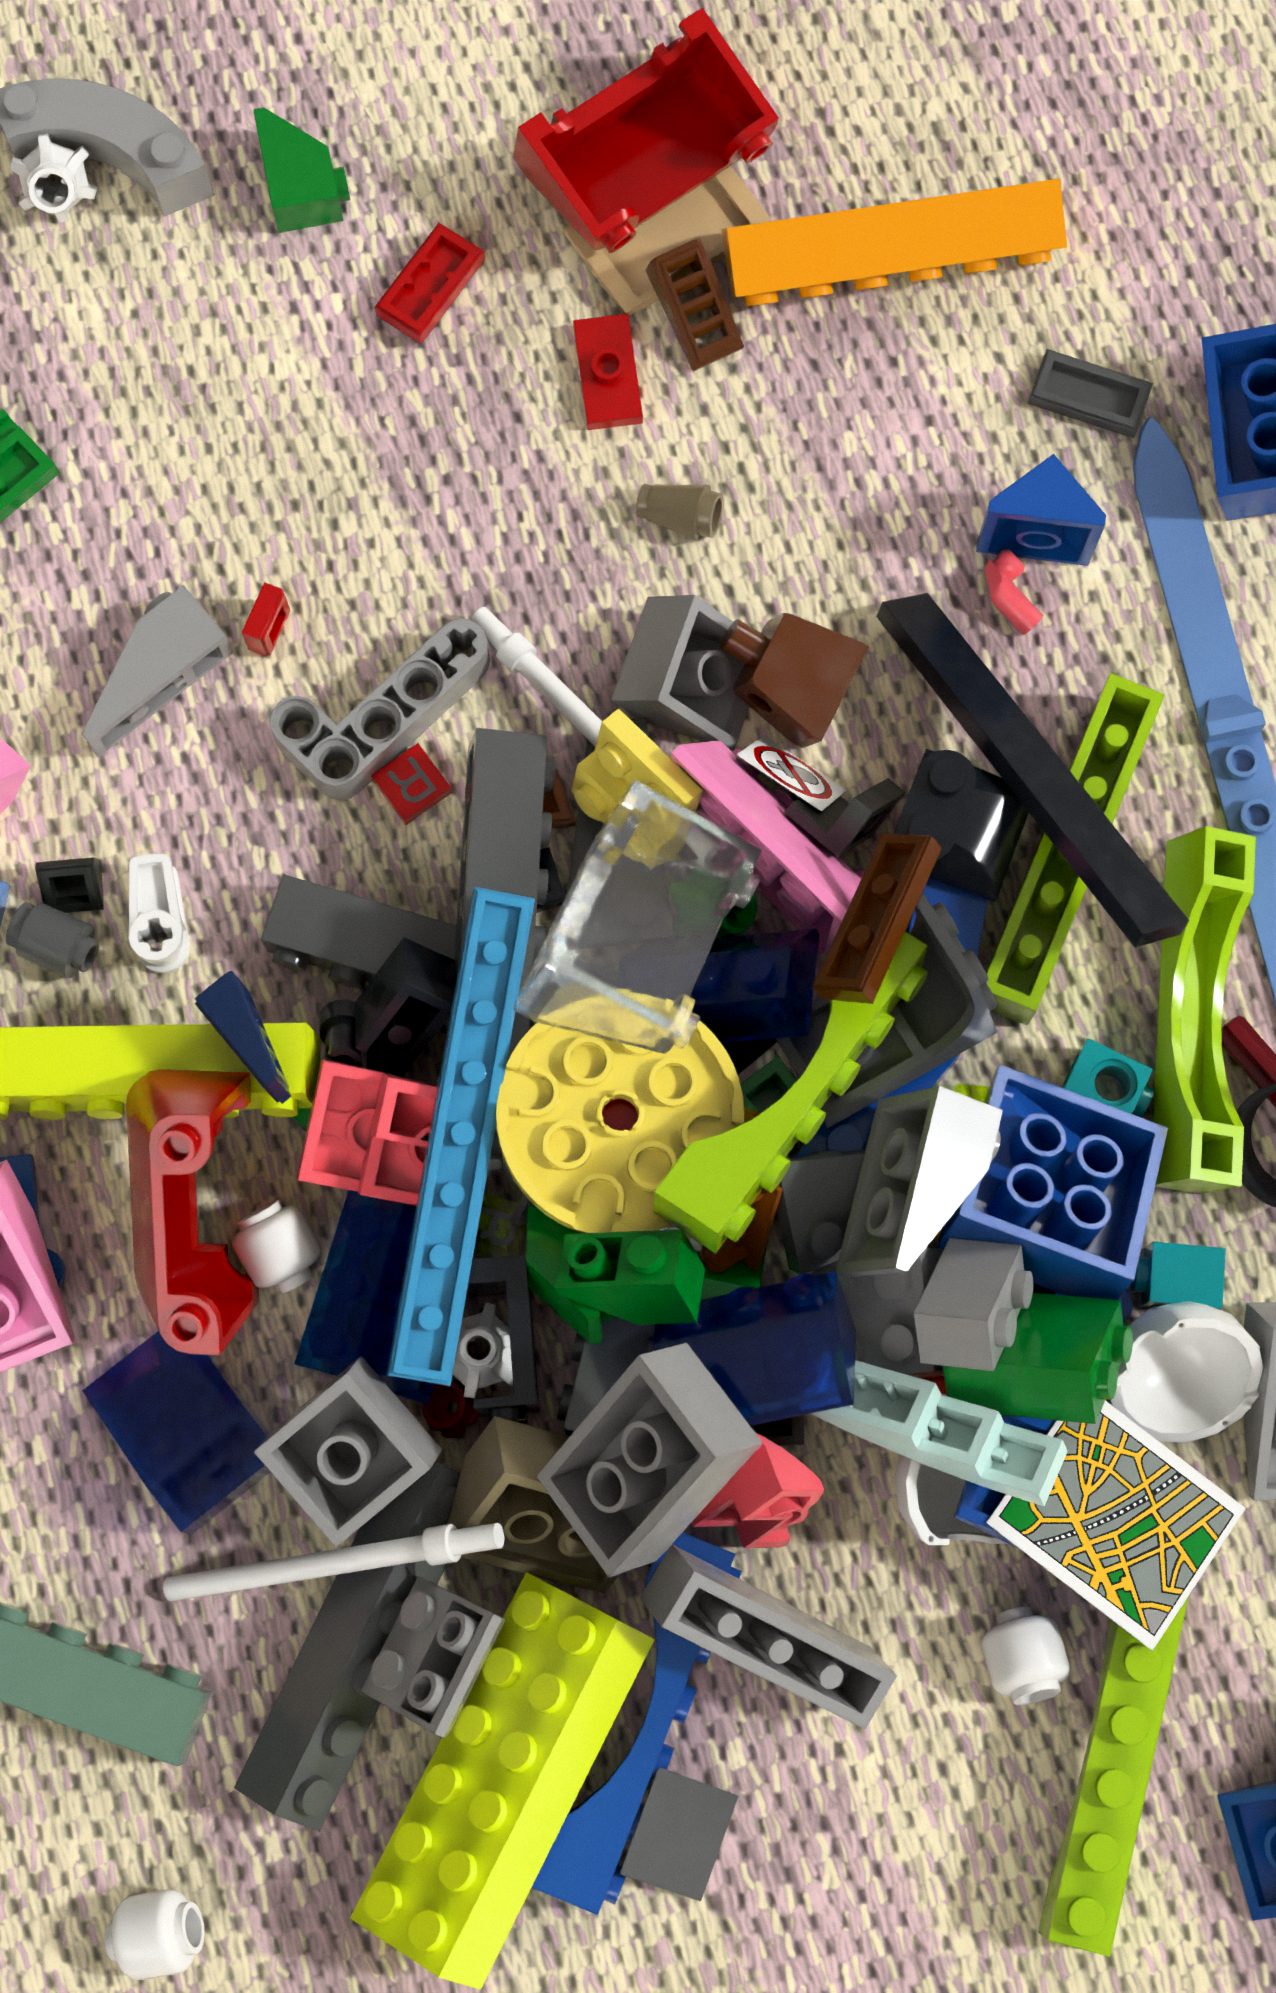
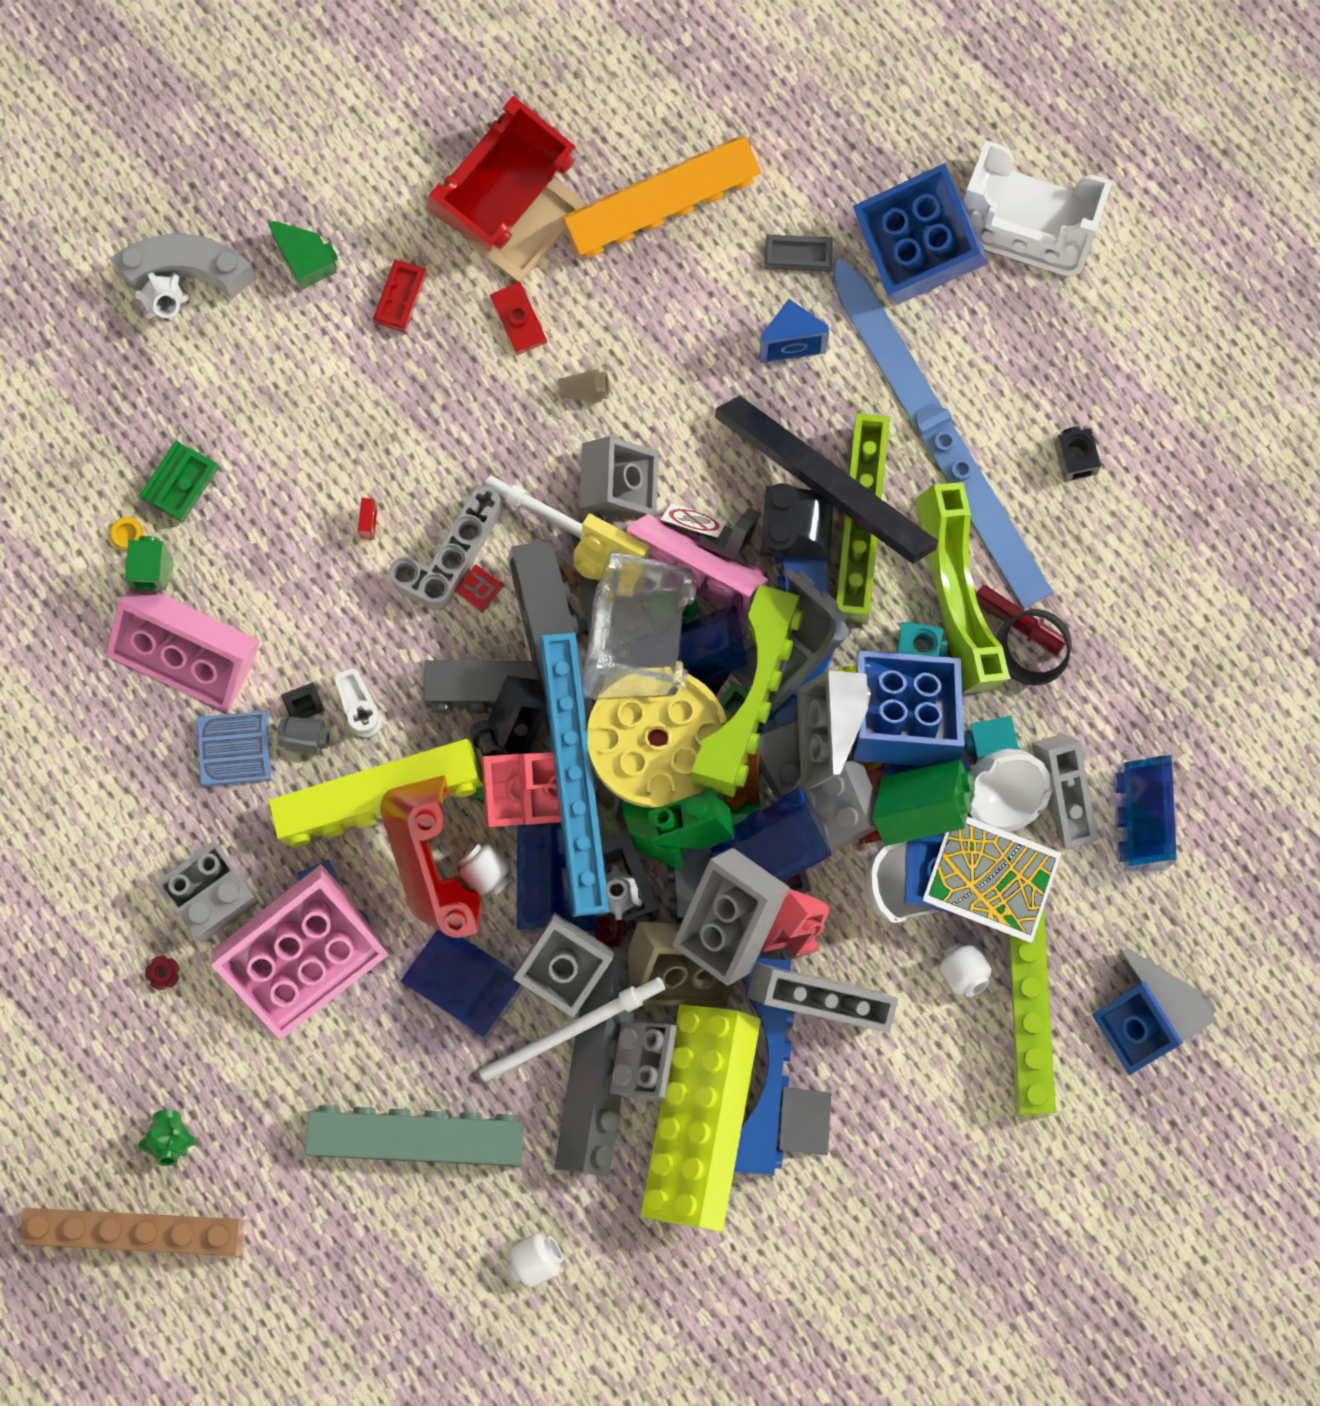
camera: 15 degrees left, 0 degrees up
light grey slope [81,585,233,757] -> none
dark blue slope [194,971,291,1104] -> none
reddish brown slope [645,238,744,372] -> none
reddish brown torso [719,613,869,748] -> none
light aqua slope [799,1351,1068,1506] -> none
reddish brown tile [812,833,942,1004] -> none
light grey brick [914,1238,1033,1371] -> none
coral arm [984,549,1043,635] -> none

